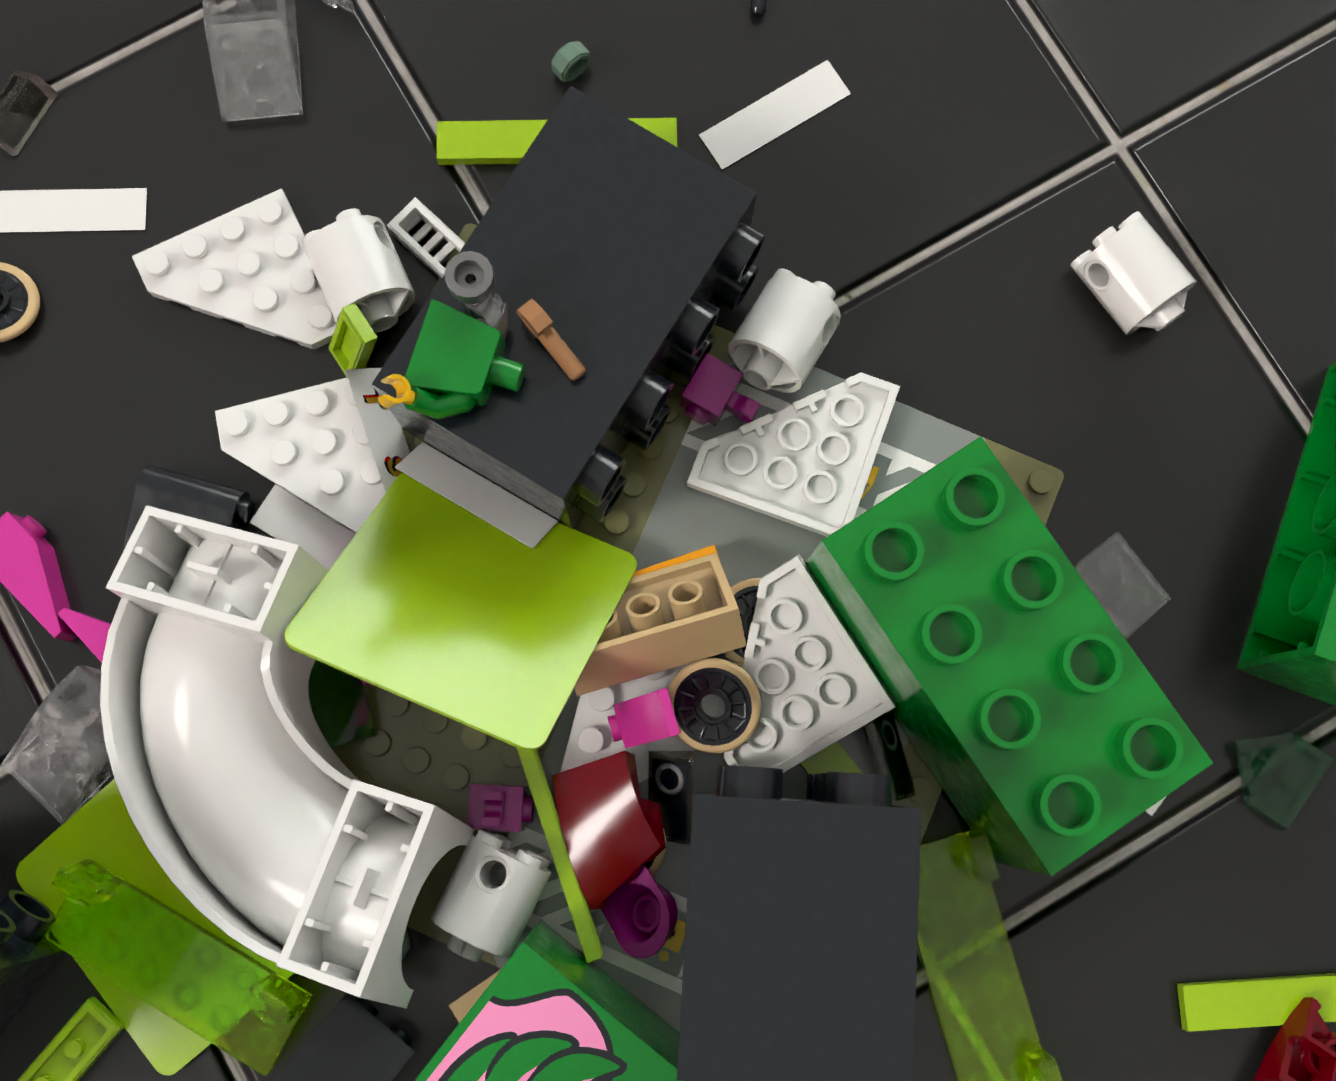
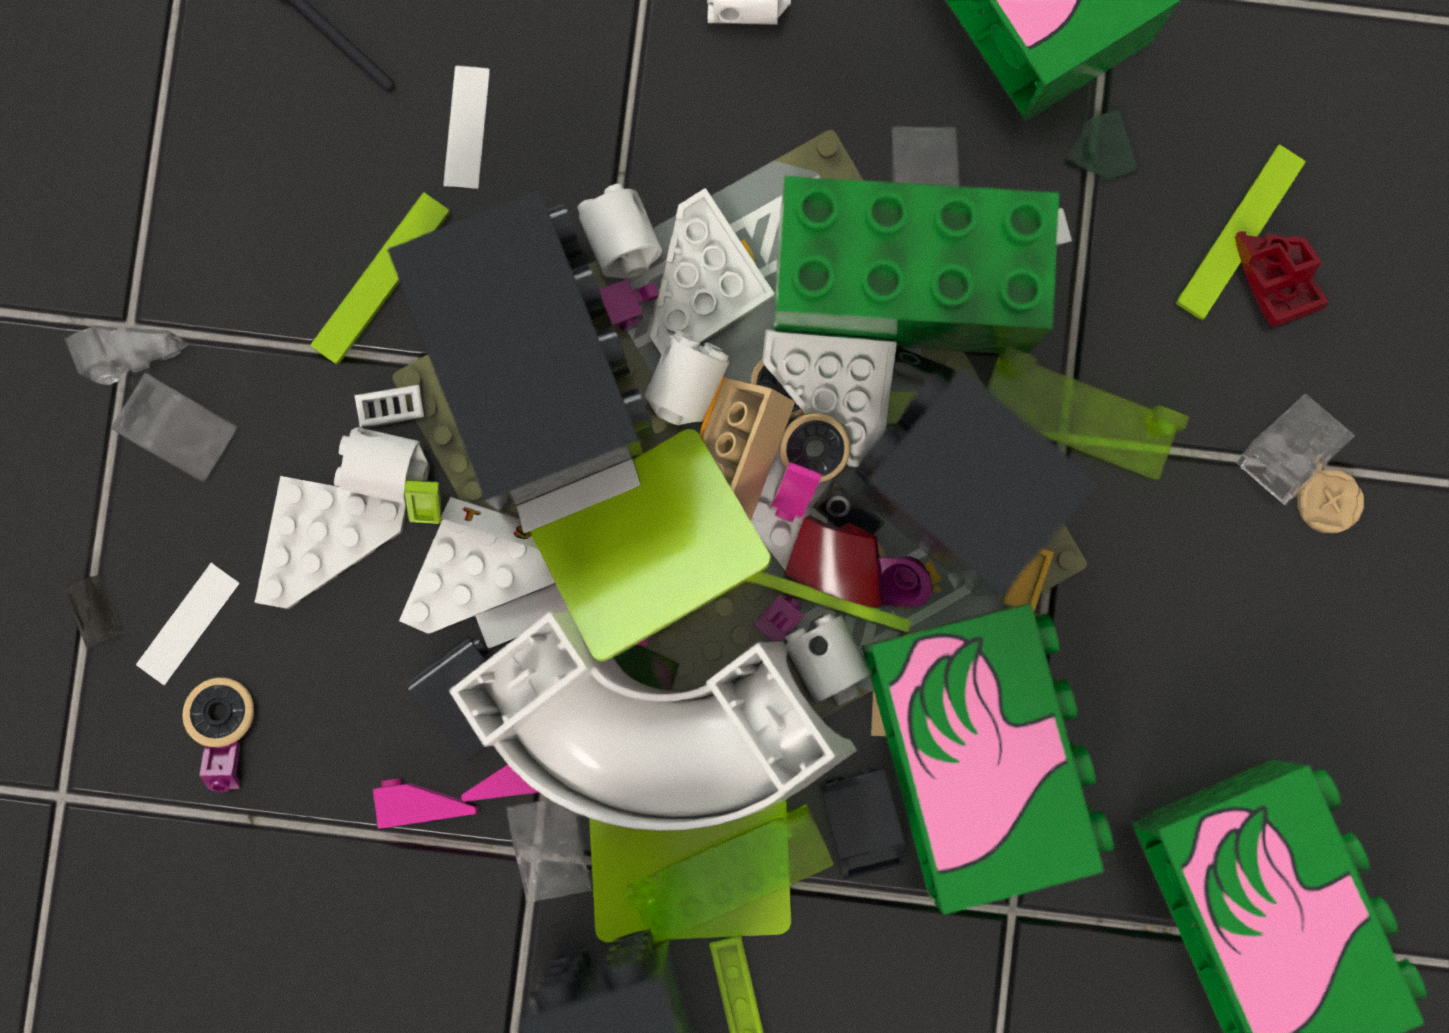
camera: 50 degrees left, 5 degrees up
green torso [378,251,525,419] -> none
medium nougat bar [516,298,586,380] -> none
sand green tile [551,41,590,82] -> none
none -> white cylinder [644,330,729,425]

